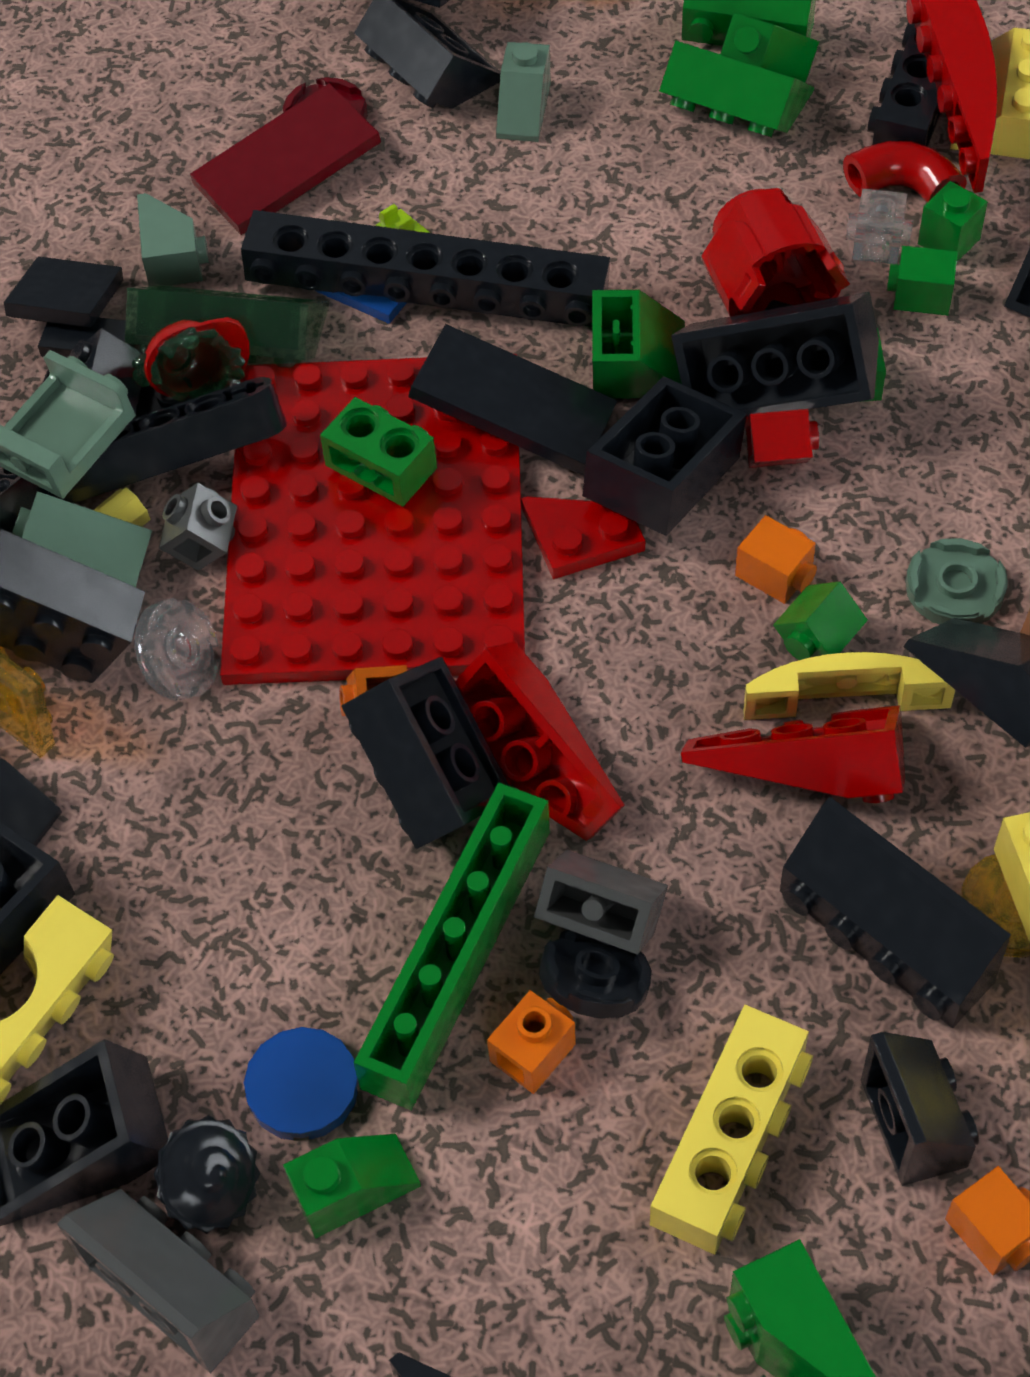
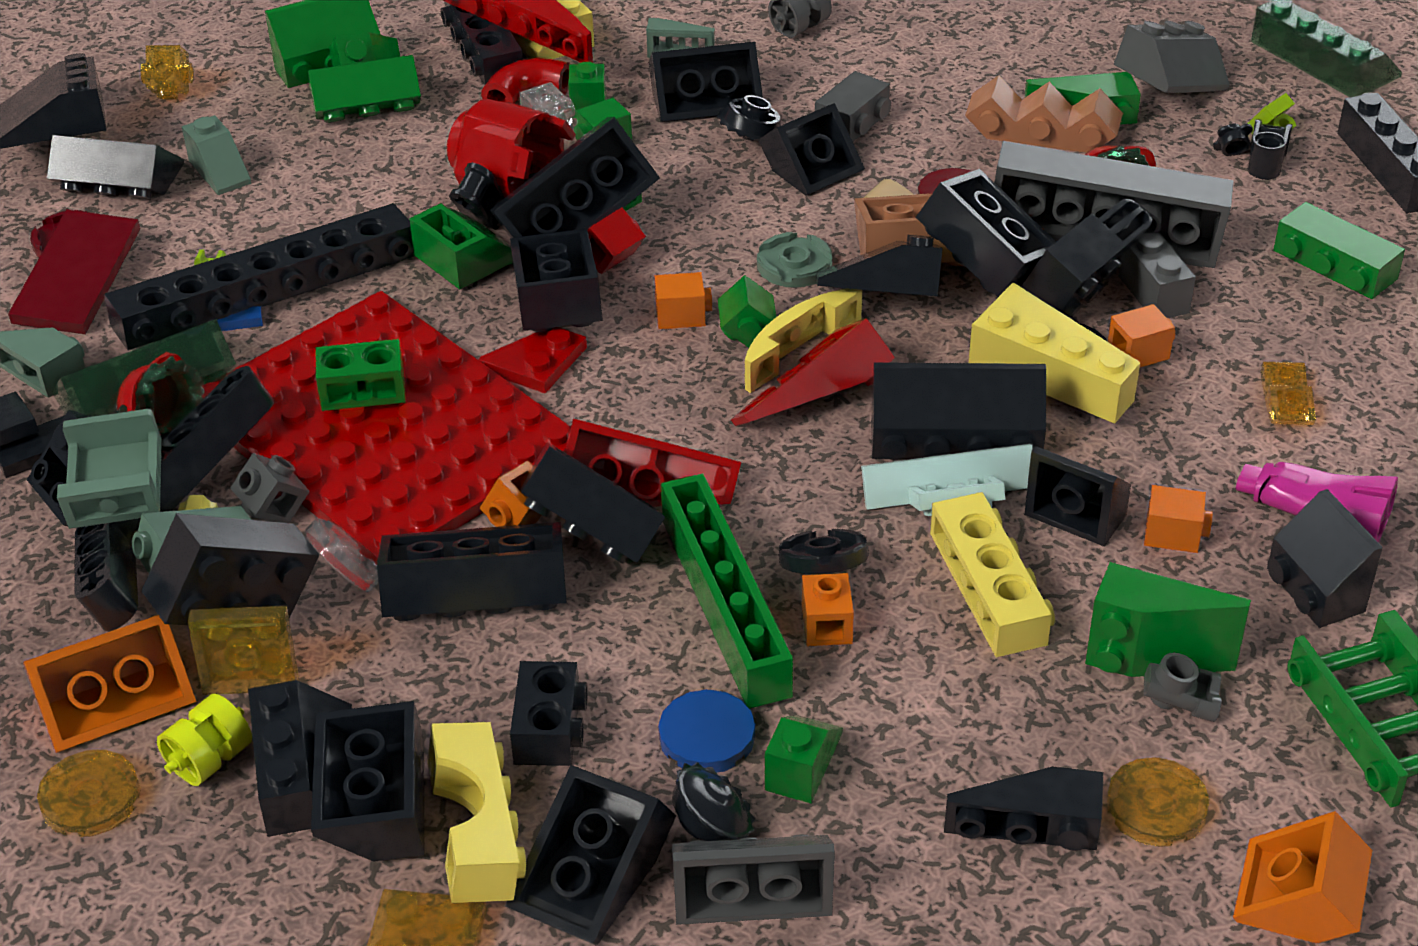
camera: 45 degrees left, 15 degrees down
black tile [408,324,617,475] -> none
dark grey brick [534,849,668,955] -> none
none -> black slope [377,522,567,621]
none -> black piece [449,162,505,230]
none -> black brick [510,661,588,766]
none -> light aqua bracket [861,444,1032,516]

